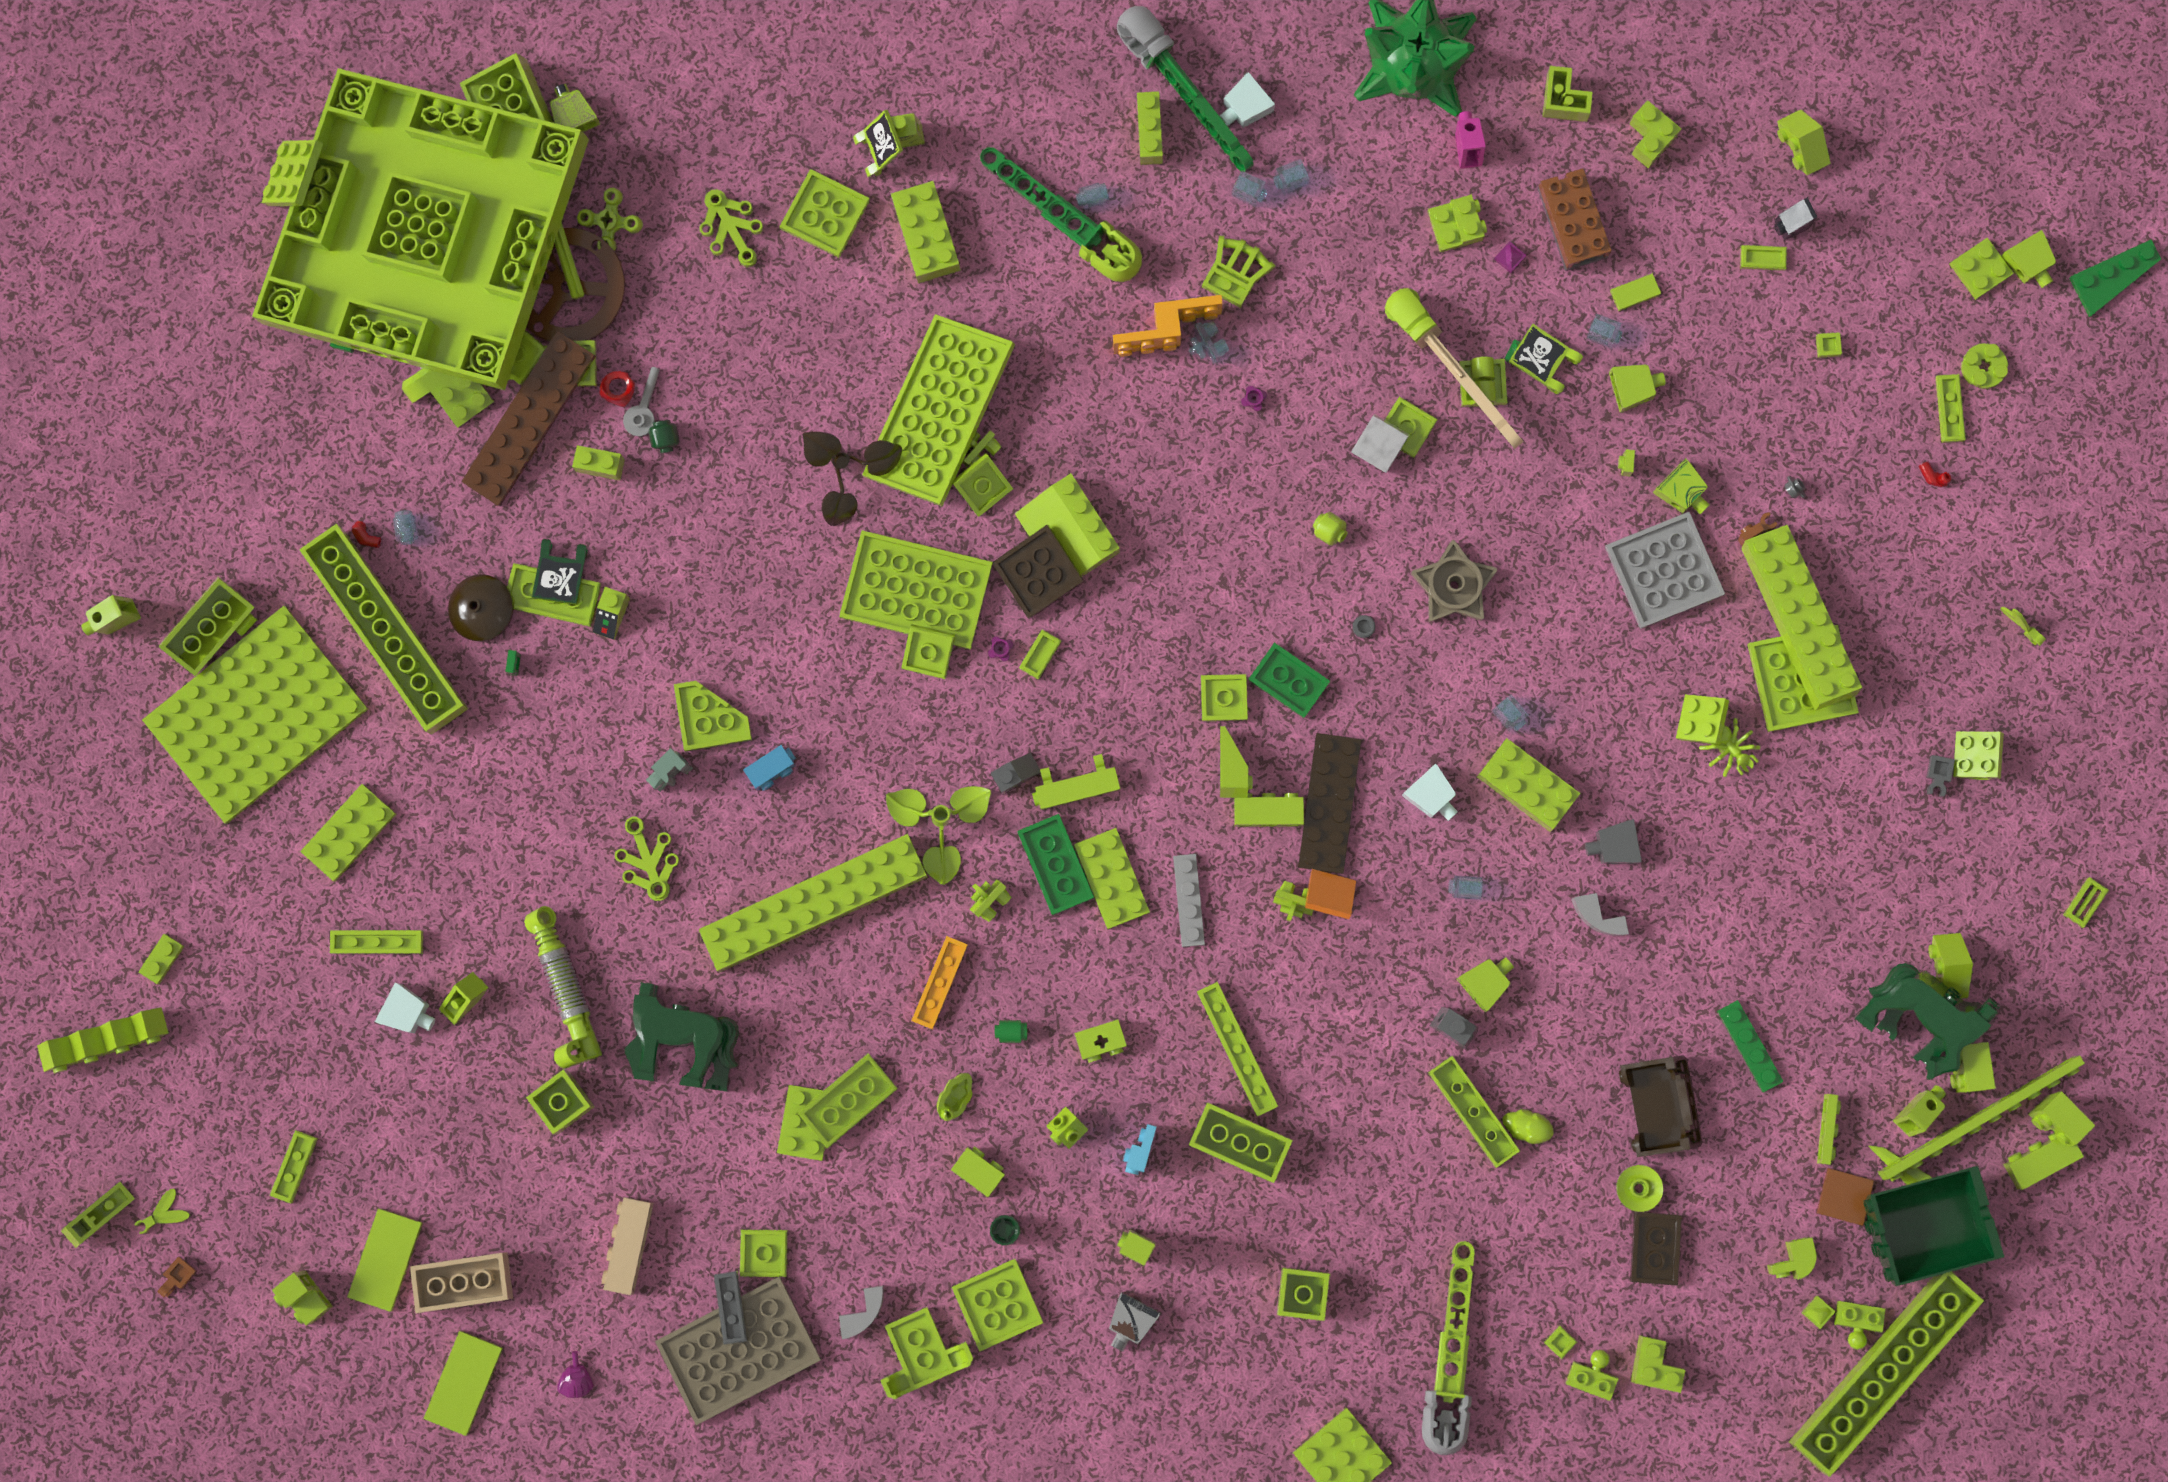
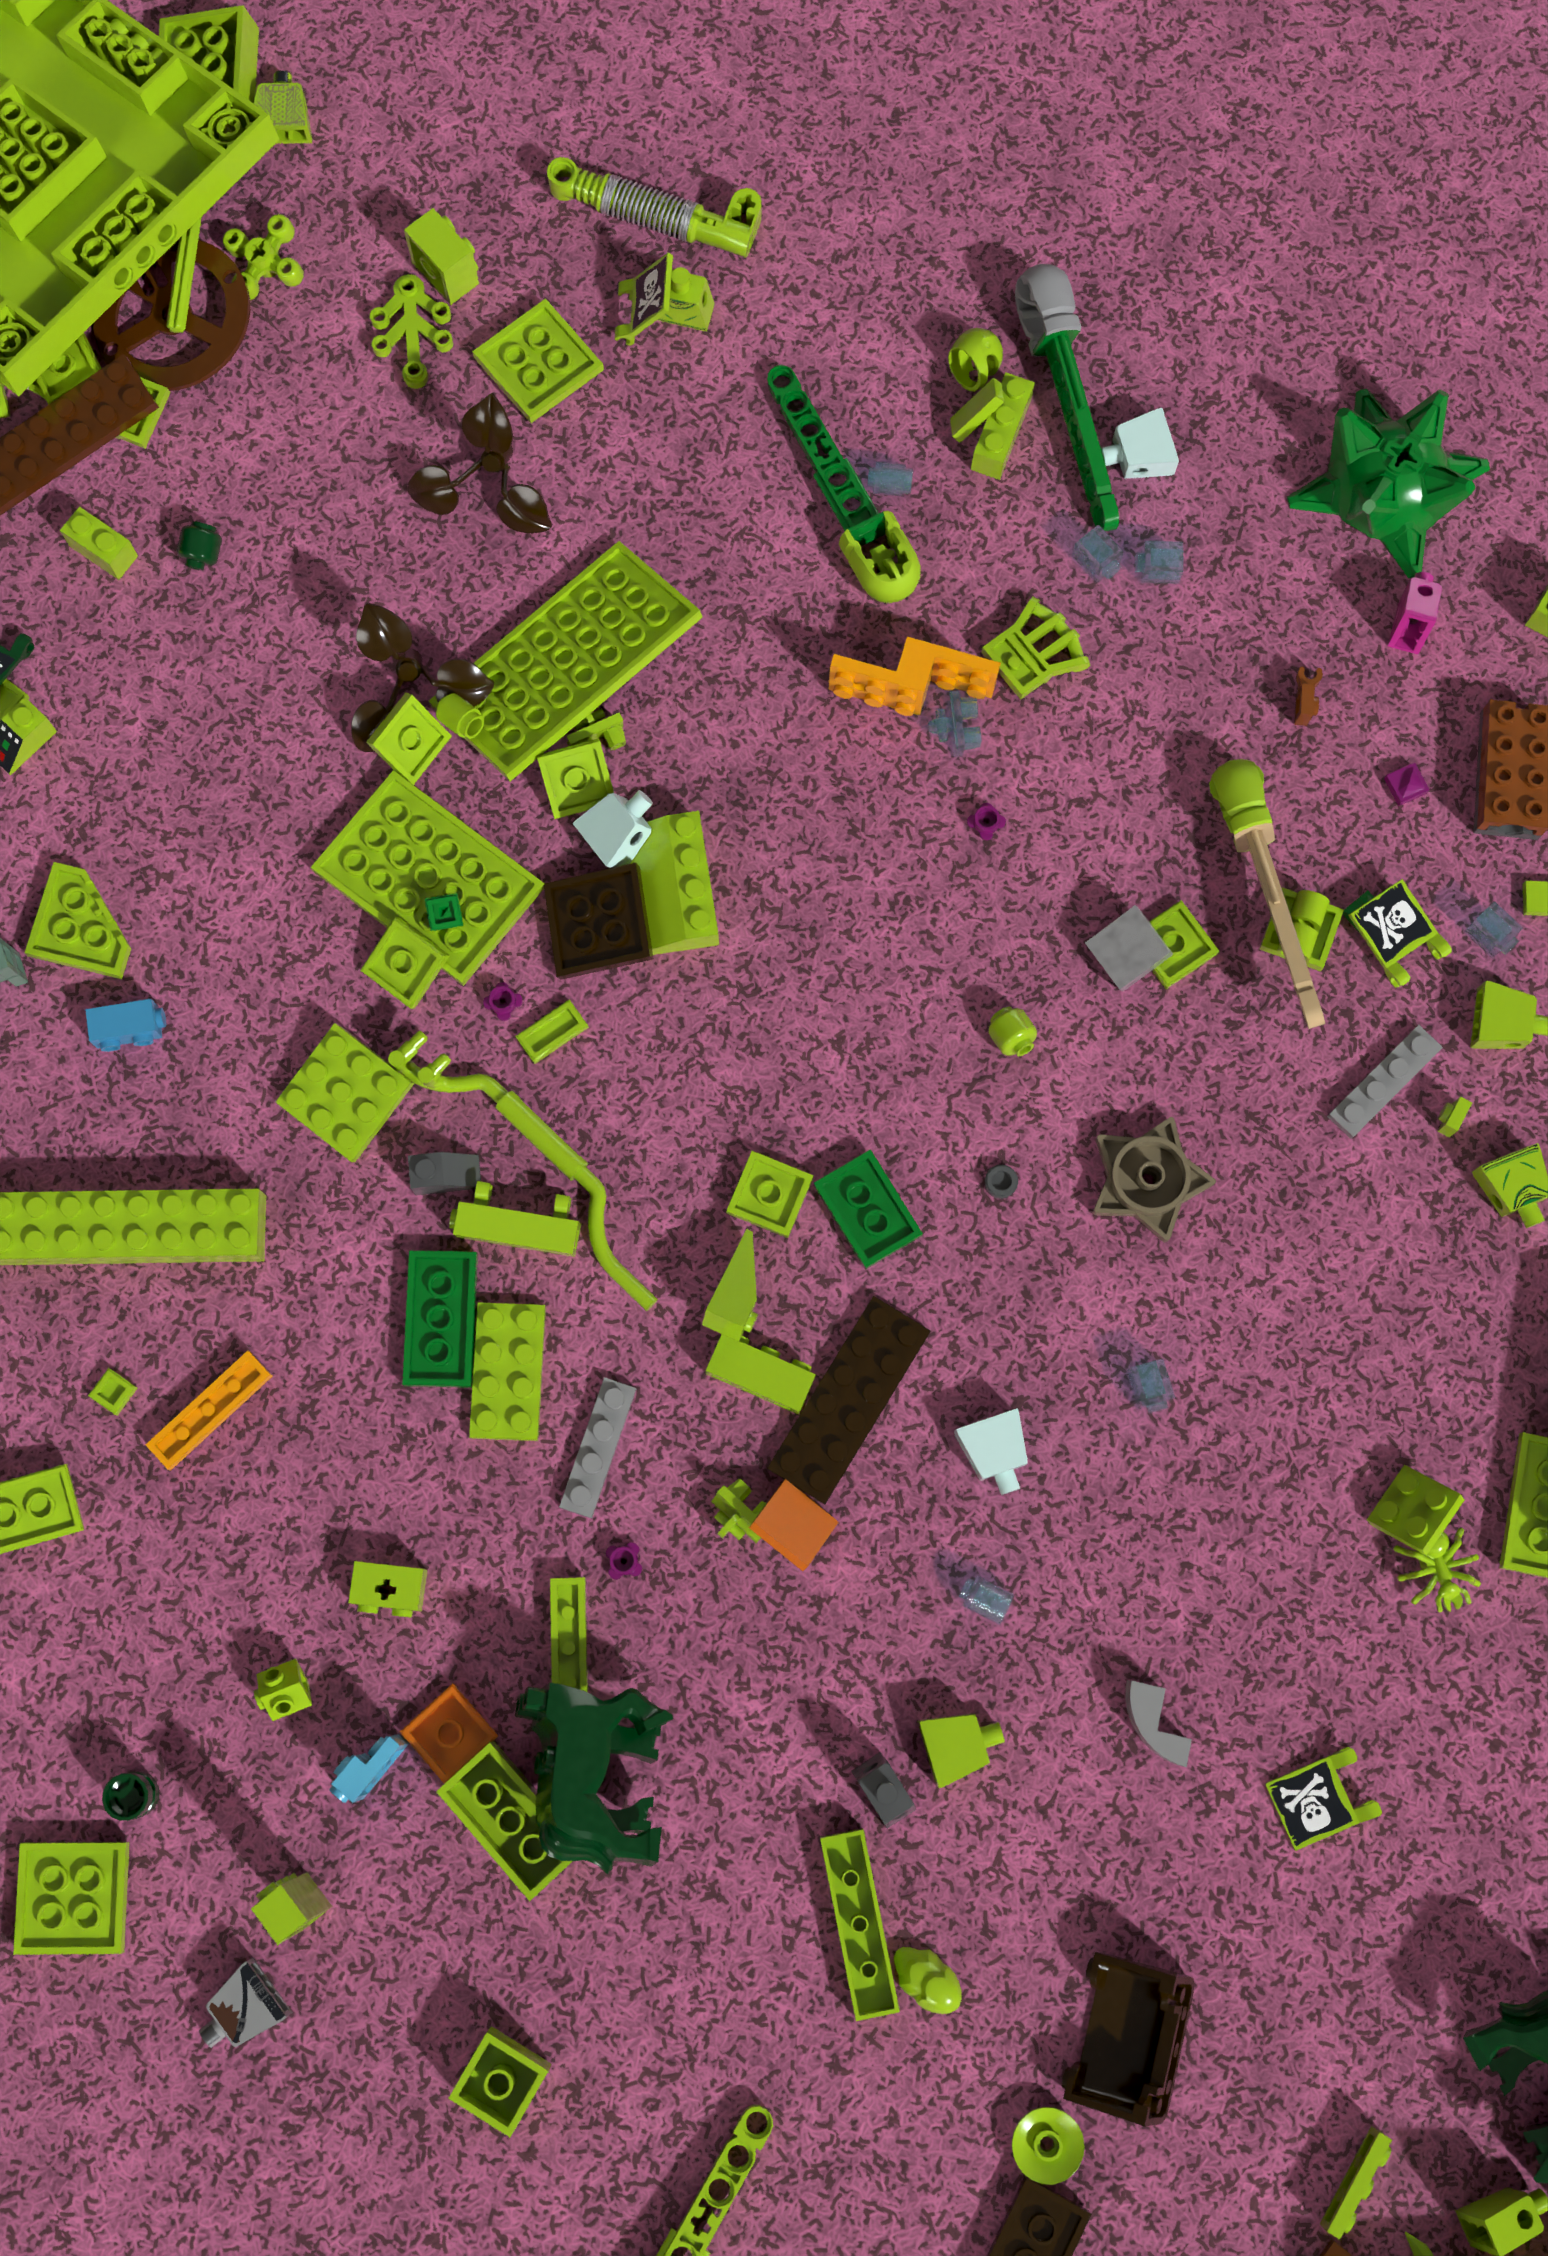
camera: 15 degrees right, 5 degrees down
red piece [599,371,635,408] -> none
light grey piece [623,367,660,437] -> none
lime plant [886,786,991,885] -> none
lime brick [891,181,961,283] -> none
lime arm [937,1073,973,1121] -> none
lime brick [951,1146,1005,1197] -> none
lime hips [969,880,1011,922] -> none
green brick [995,1020,1027,1043] -> none
lime plate [1428,194,1487,253] -> none
lime brick [1477,738,1580,832] -> none
dark grey torso [1585,819,1642,864] -> none
light grey plate [1605,512,1725,629] -> none
green plate [1717,1000,1784,1093] -> none
none -> lime tile [88,1368,138,1416]
none -> lime plate [276,1023,415,1163]
none -> lime plate [366,692,452,785]
none -> lime piece [388,1031,658,1311]
none -> orange tile [400,1683,499,1784]
none -> lime brick [404,208,479,305]
none -> dark brown plant [408,393,553,533]
none -> green tile [425,892,464,931]
none -> lime brick [436,693,484,739]
none -> dark green piece [515,1682,673,1874]
none -> lime piece [547,157,762,258]
none -> light aqua torso [573,790,653,868]
none -> magenta plate [606,1542,642,1580]
none -> lime helmet [948,328,1003,391]
none -> lime tile [950,378,1004,443]
none -> flag [1265,1747,1382,1851]
none -> dark orange plate [1294,666,1323,726]
none -> light grey plate [1327,1025,1443,1139]

